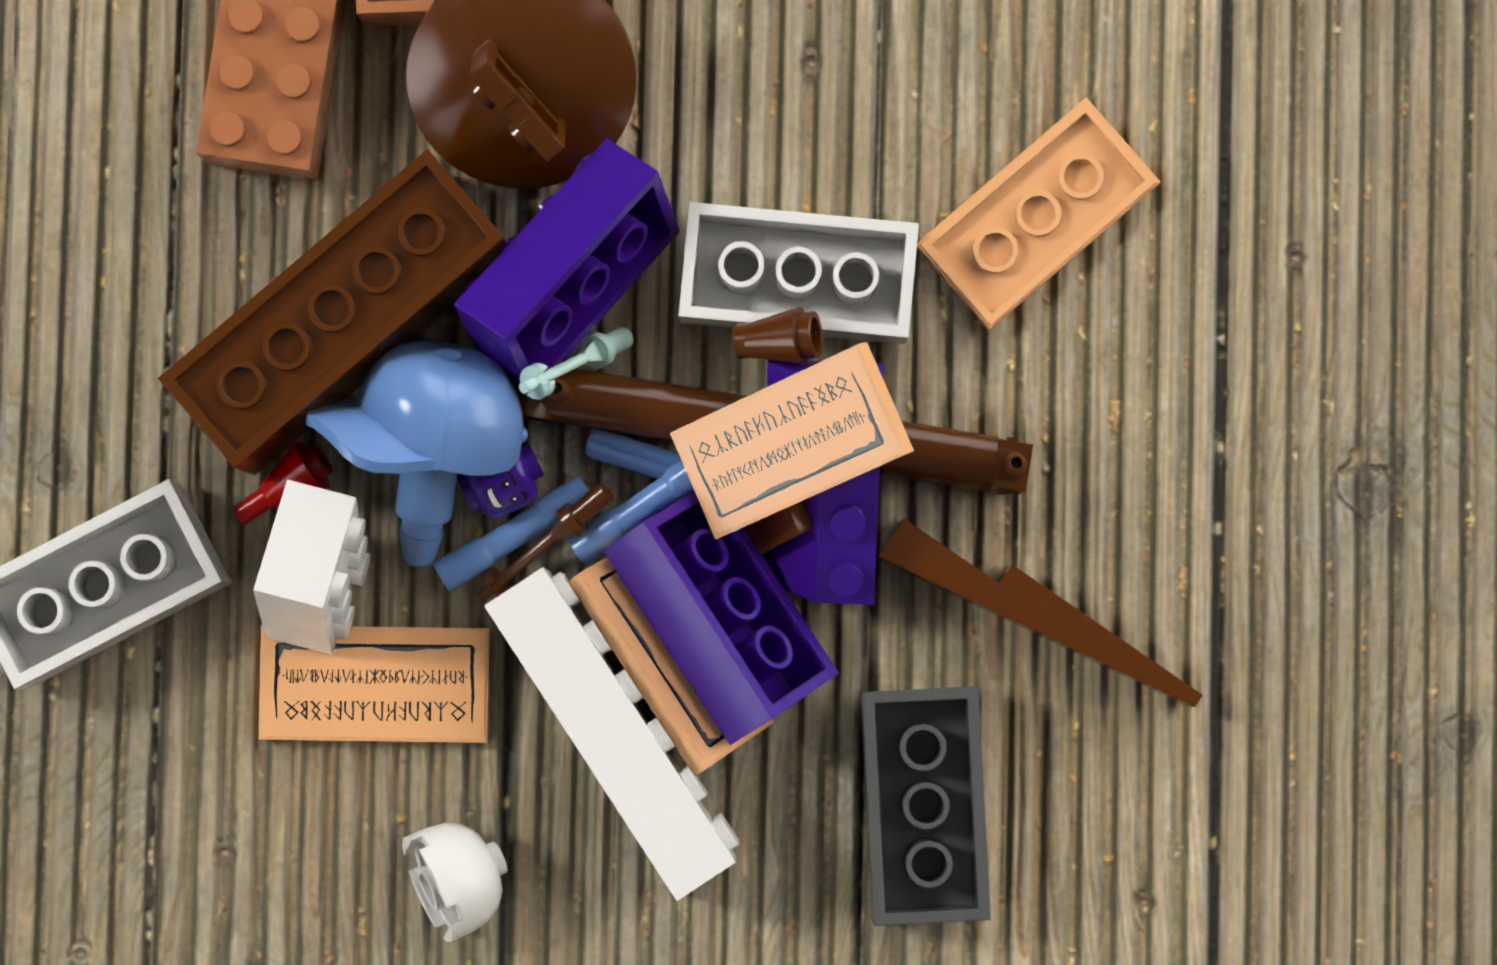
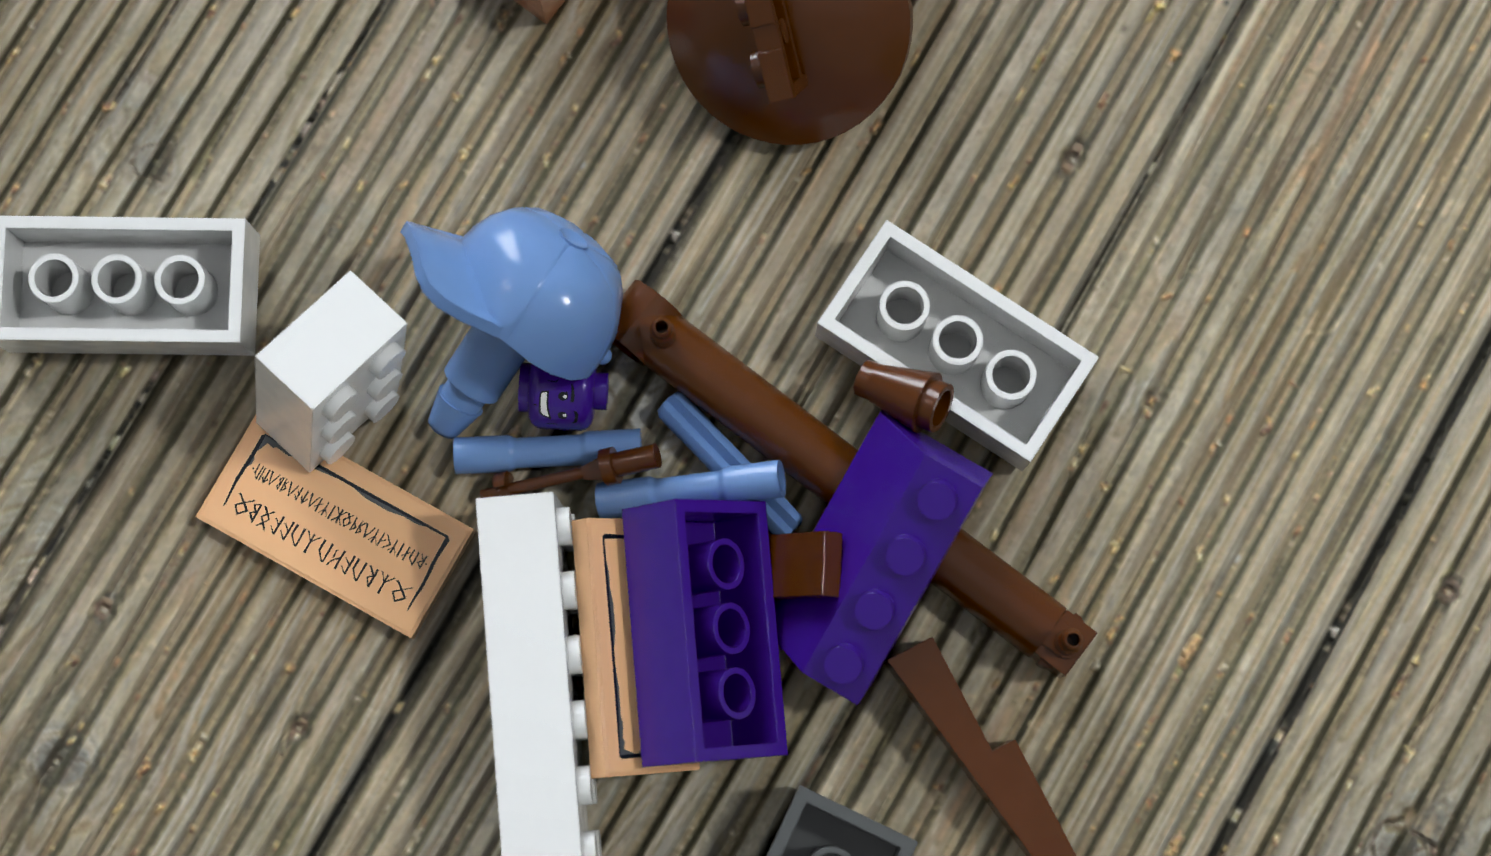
camera: 30 degrees right, 5 degrees down
reddish brown brick [158,149,506,476] -> none
red cone [232,441,333,525] -> none
white cylinder [402,823,508,942] -> none
dark purple brick [454,138,680,393] -> none
light aqua piece [519,327,633,400] -> none
light nougat tile [670,342,914,540] -> none
light nougat tile [917,97,1161,331] -> none

